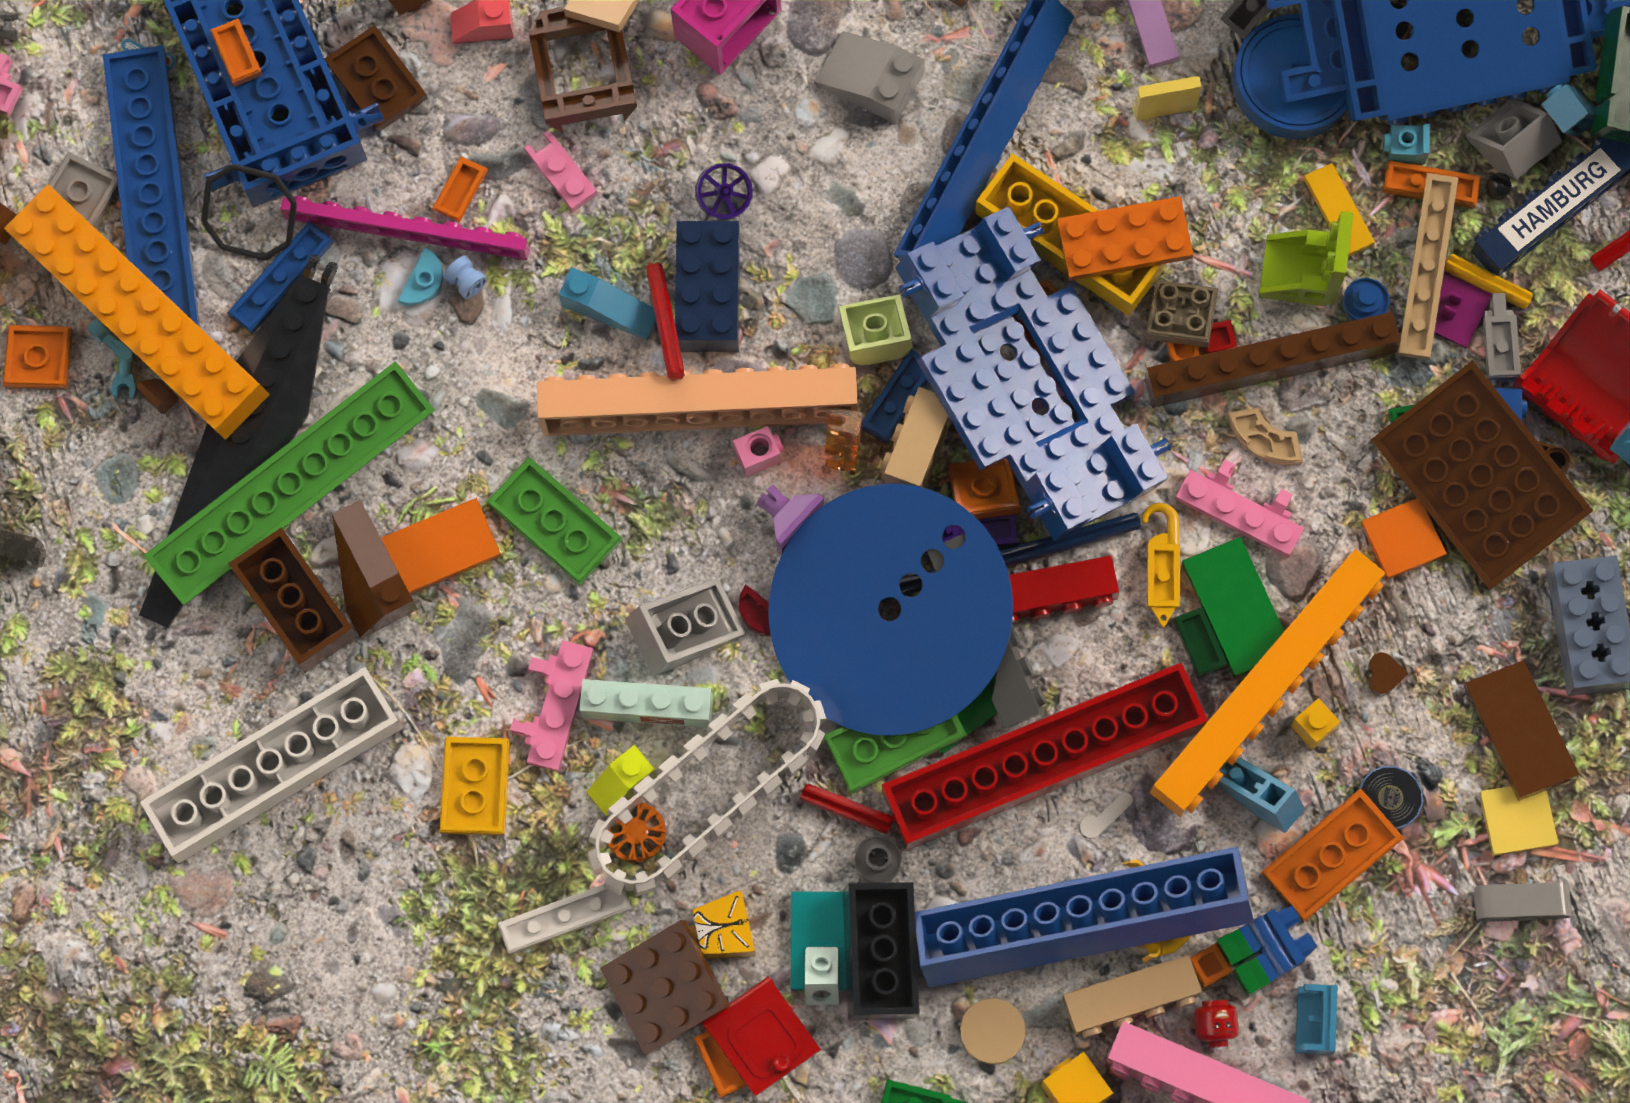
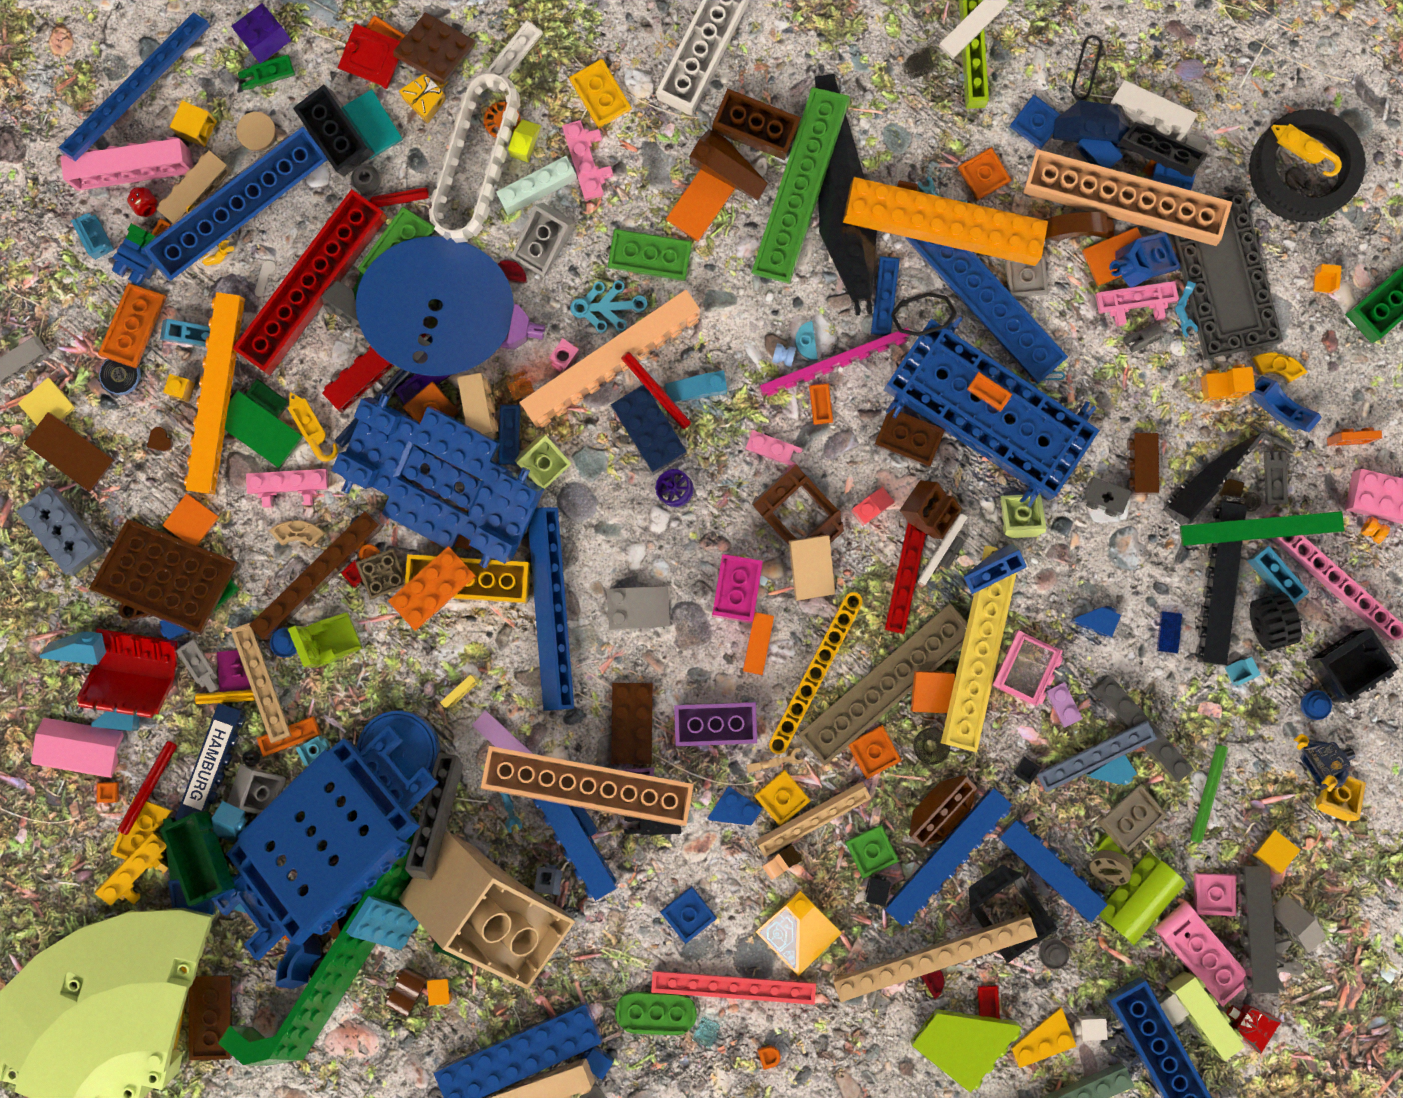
camera: 145 degrees right, 10 degrees up
light aqua bracket [805,947,839,1005] -> none
yellow tile [1303,163,1375,257] -> none
none -> medium azure plant [570,280,648,333]

